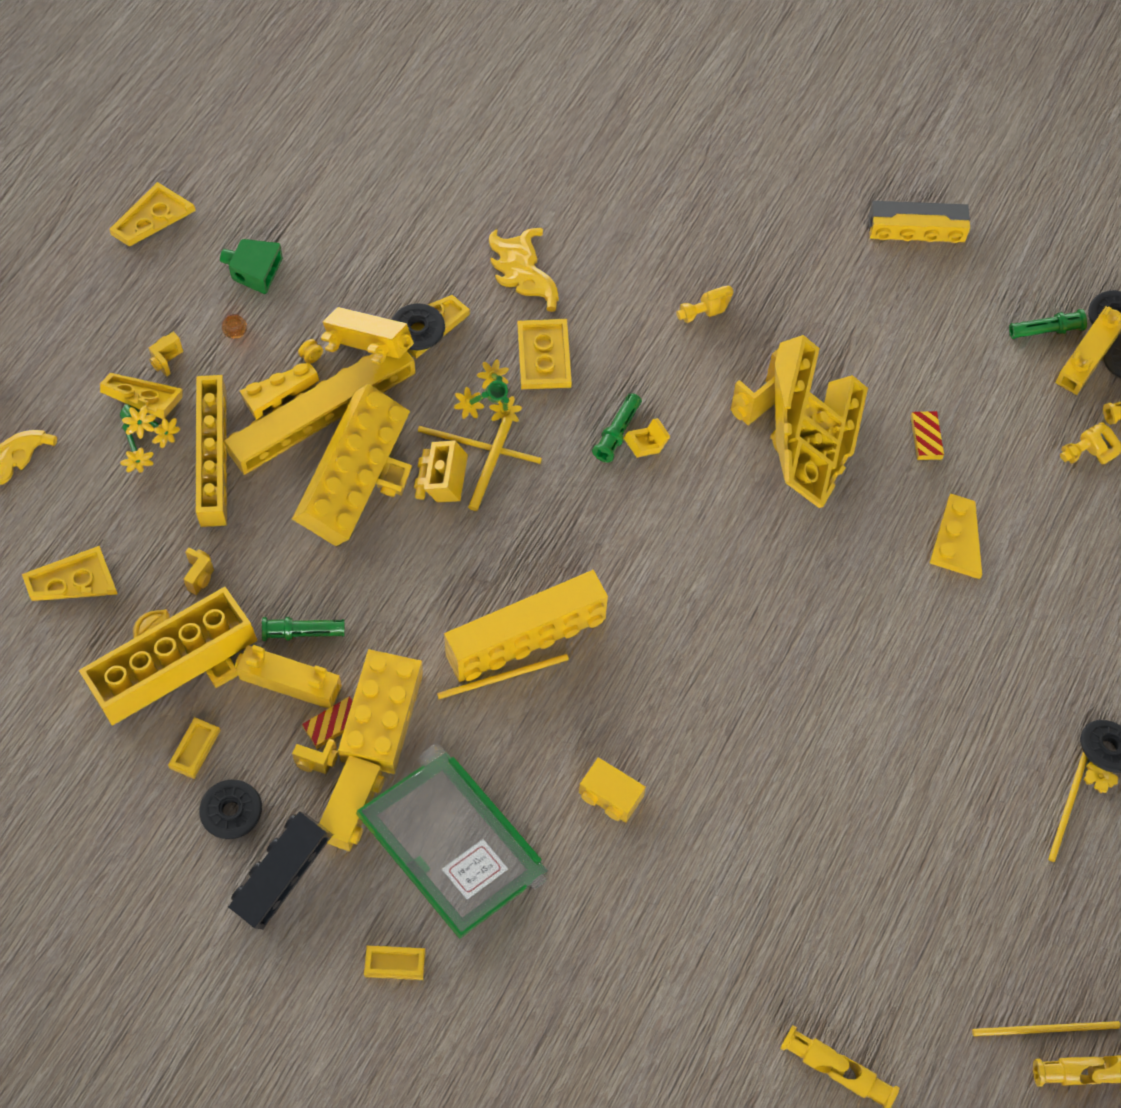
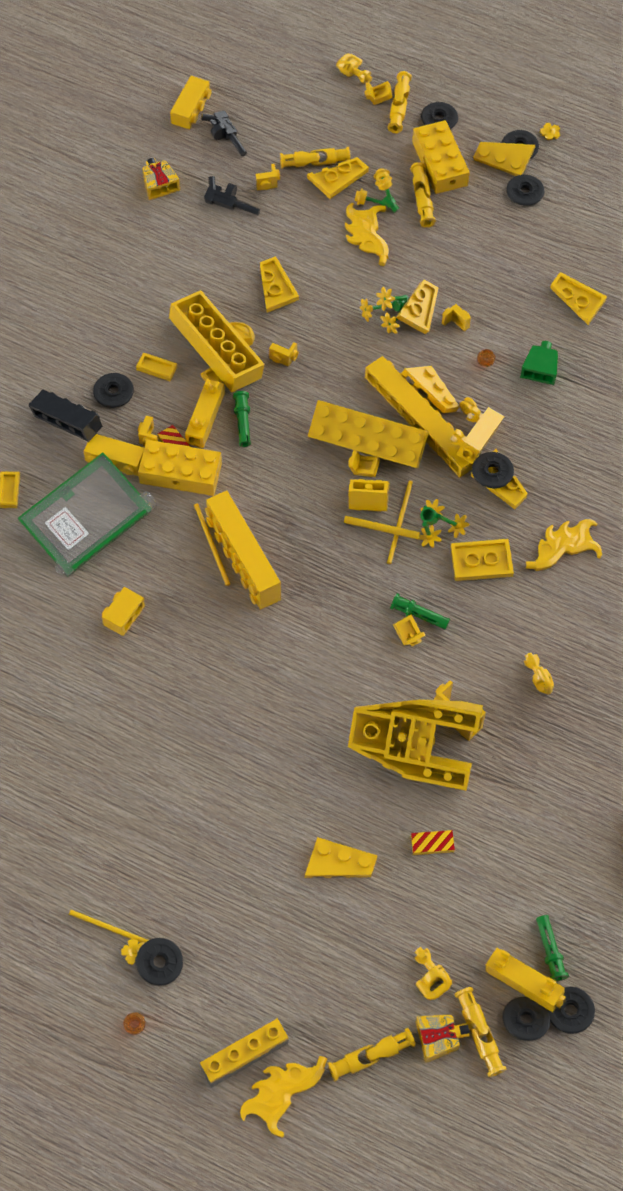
camera: 90 degrees right, 0 degrees up
yellow brick [196,375,227,527] -> none

